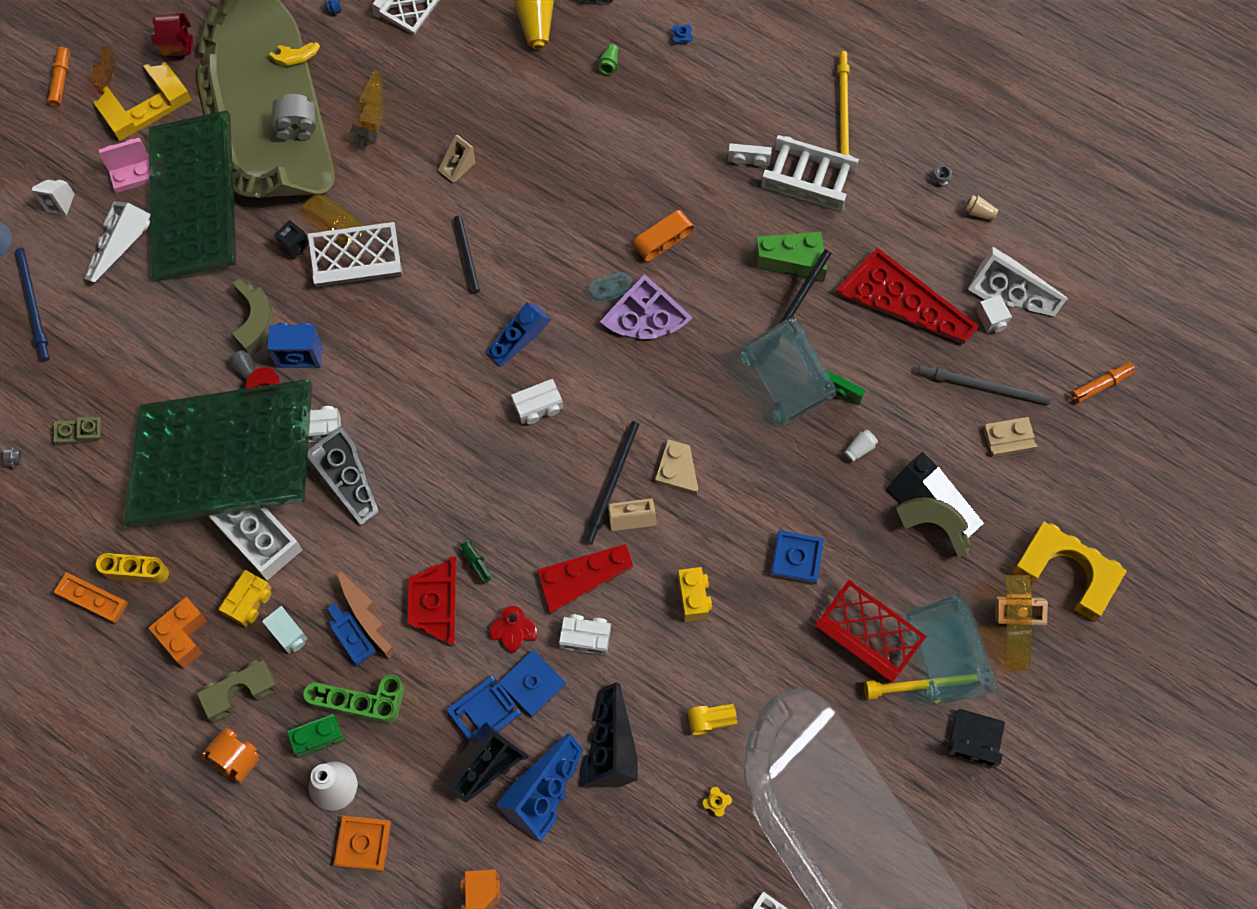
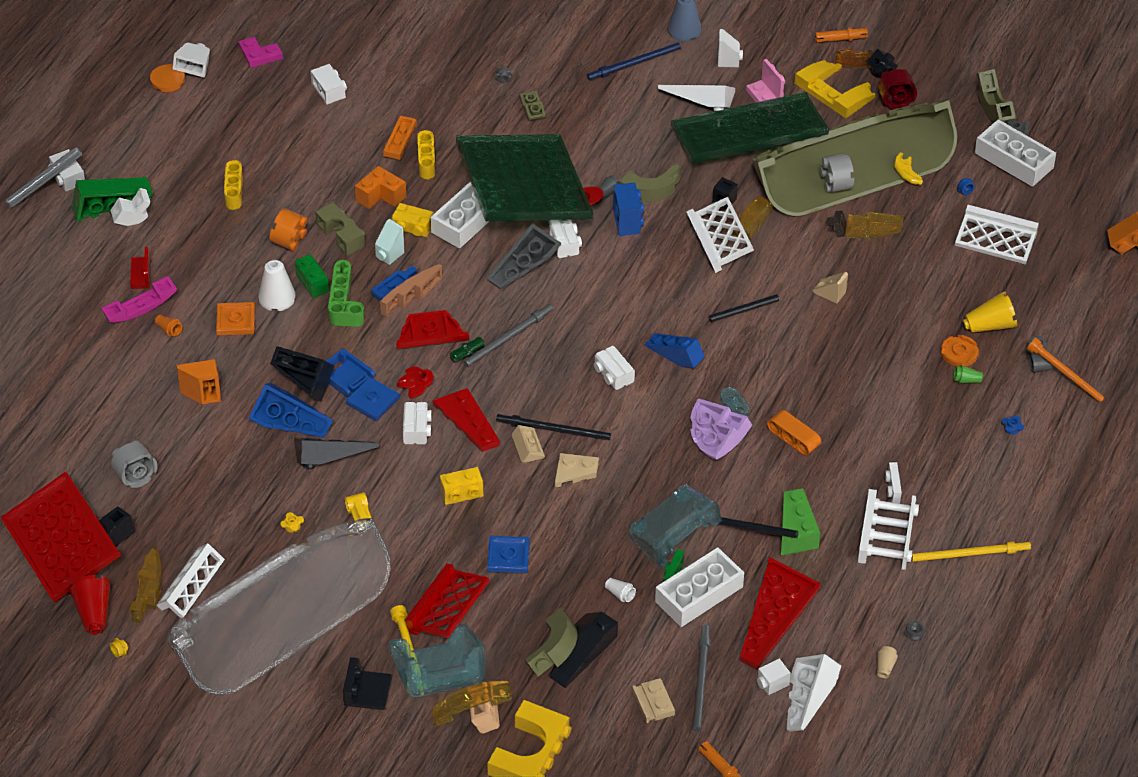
camera: 80 degrees right, 20 degrees down
none -> yellow beam [224,160,243,210]
none -> dark grey bar [463,304,553,367]
none -> white brick [655,547,744,627]
none -> black brick [866,48,898,77]
none -> orange tile [941,335,979,366]

